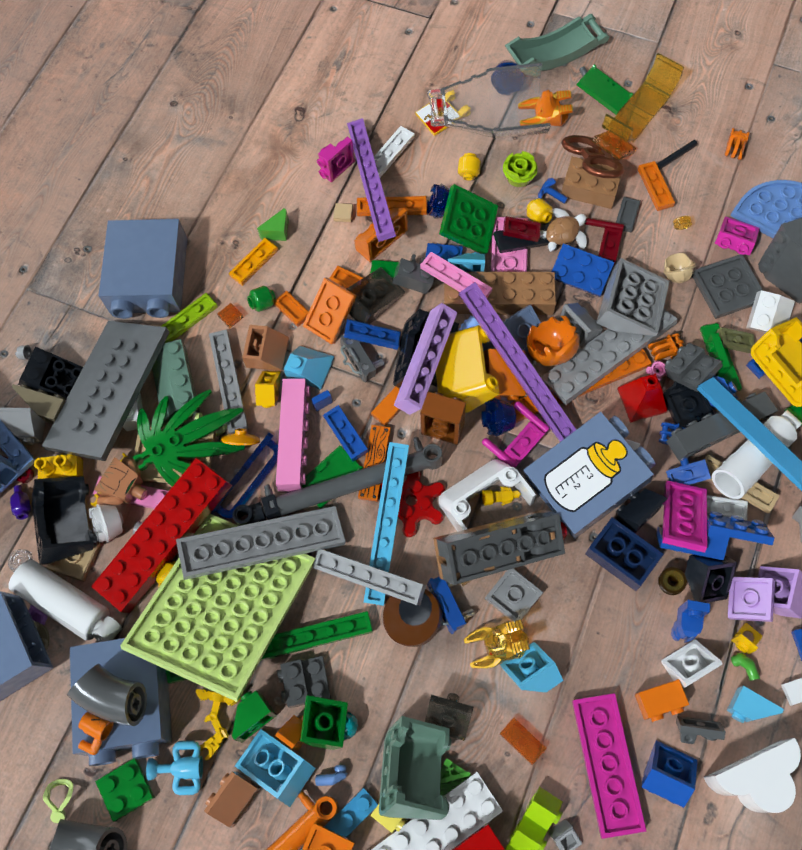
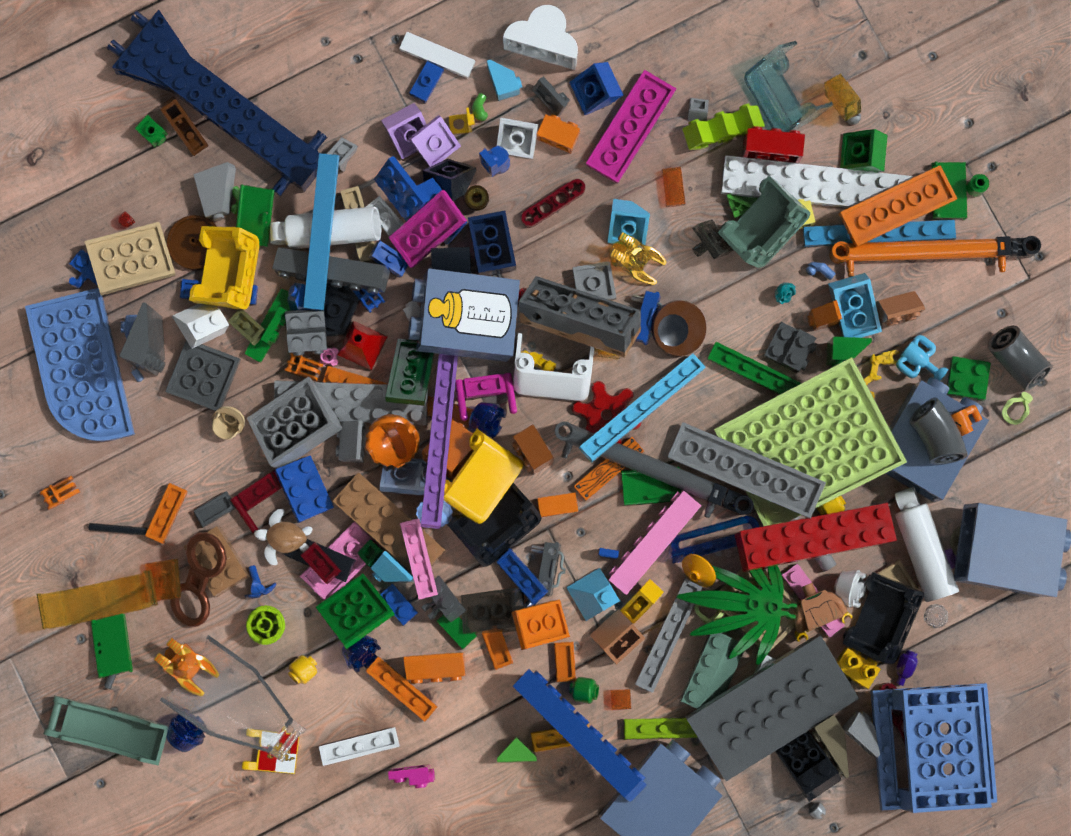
camera: 145 degrees left, 15 degrees up
green slope [300,695,348,750] -> none
light grey plate [313,549,426,606] -> none
blue plate [323,405,369,461] -> none
tan tile [333,203,353,222] -> none
medium lavender plate [347,118,396,242] -> none
lavender brick [394,303,457,415] -> none
yellow head [526,198,553,224] -> none
clear yellow tile [673,216,692,230] -> none
dark pink plate [715,216,760,256] -> none
none -> dark green plate [357,539,383,567]
none -> dark green plate [385,339,434,406]
none -> blue brick [513,669,647,802]
none -> dark red beam [521,179,585,228]

